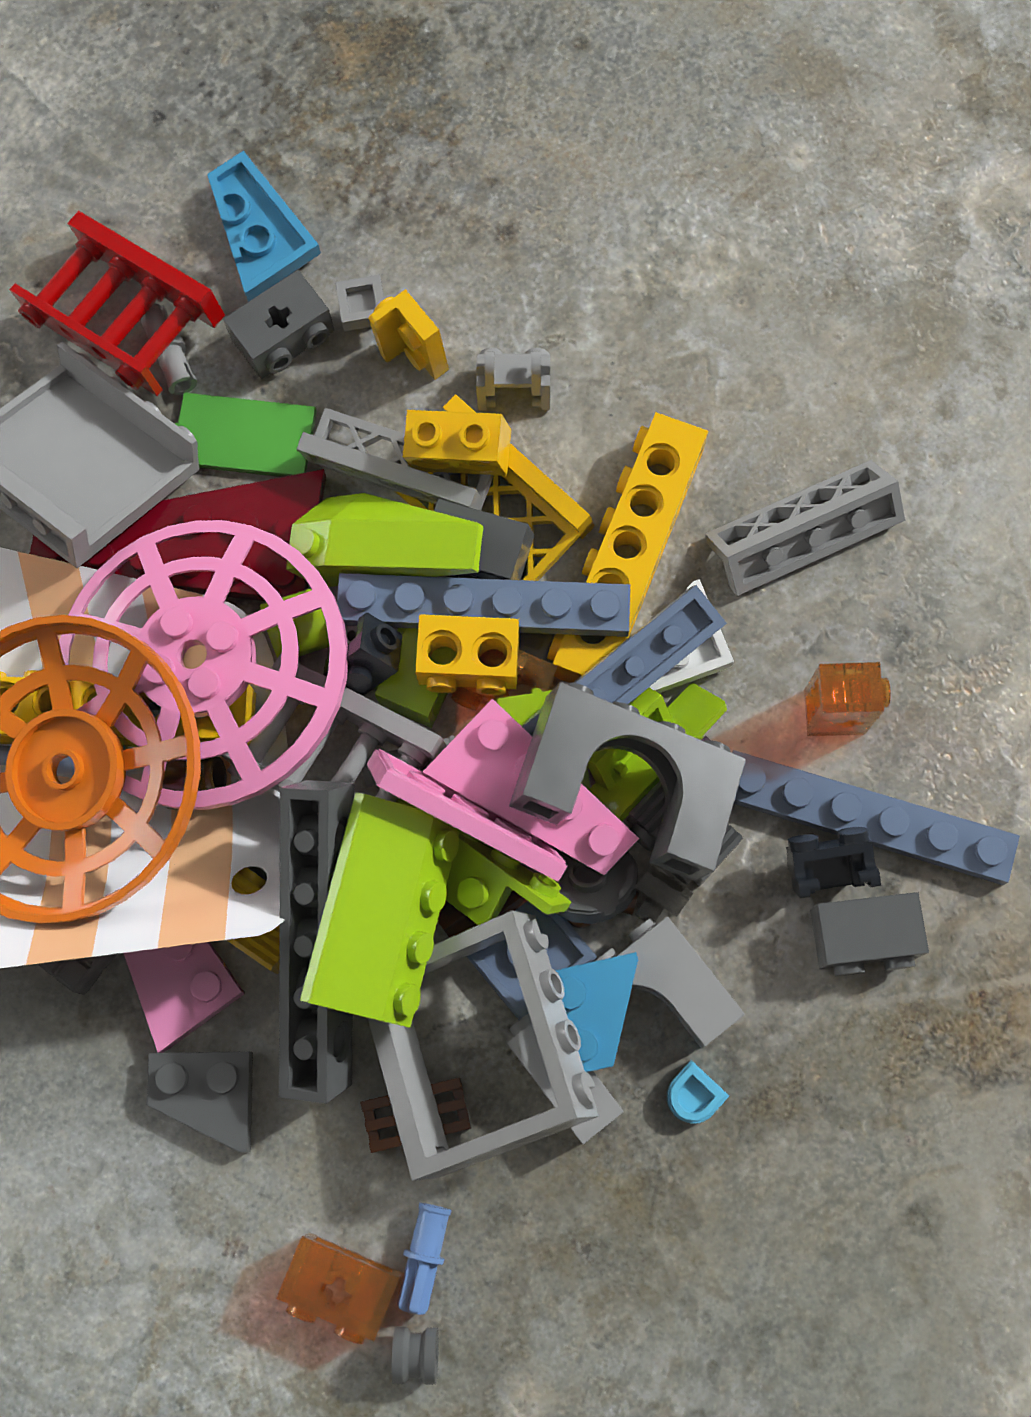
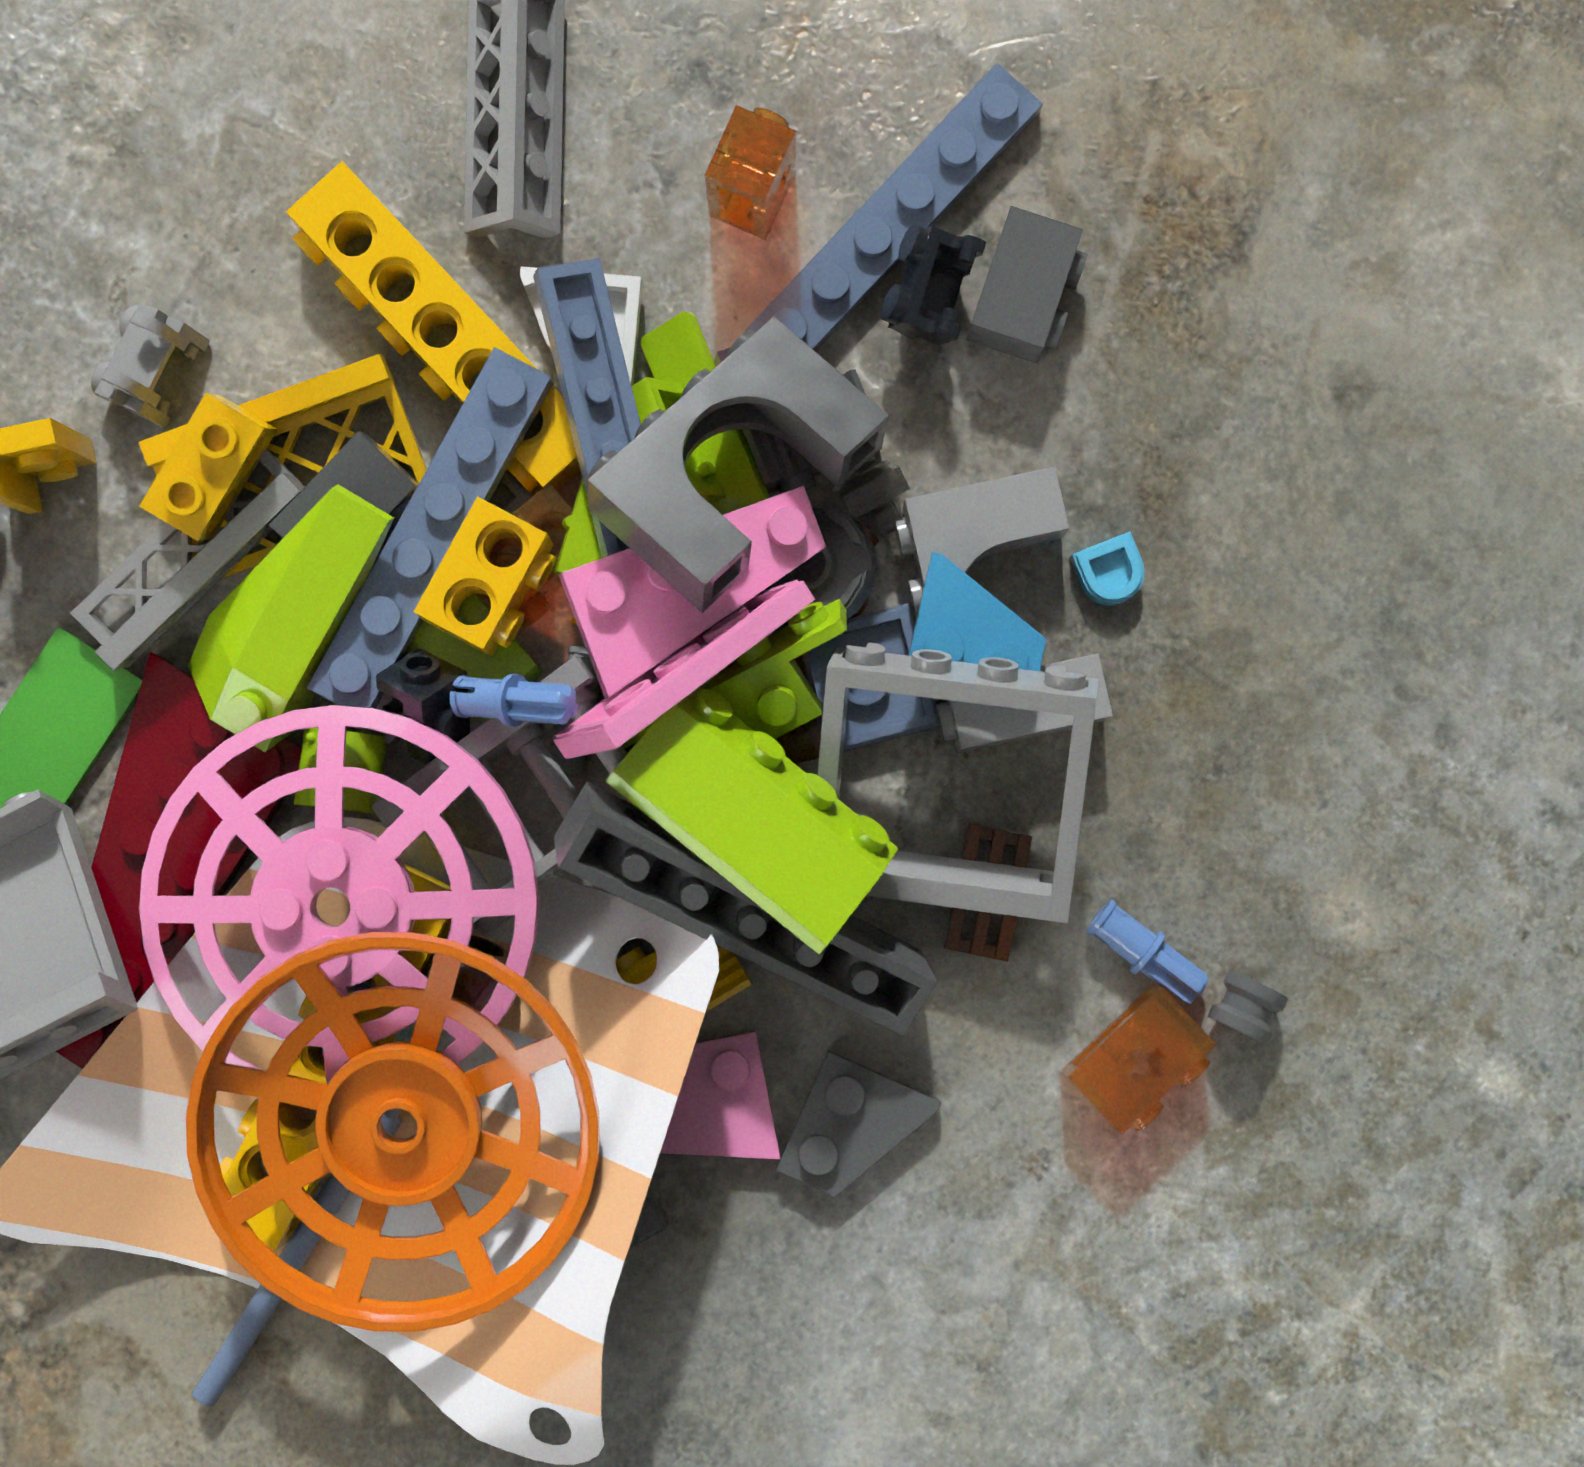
camera: 70 degrees left, 10 degrees up
none -> medium blue axle [450,674,579,727]

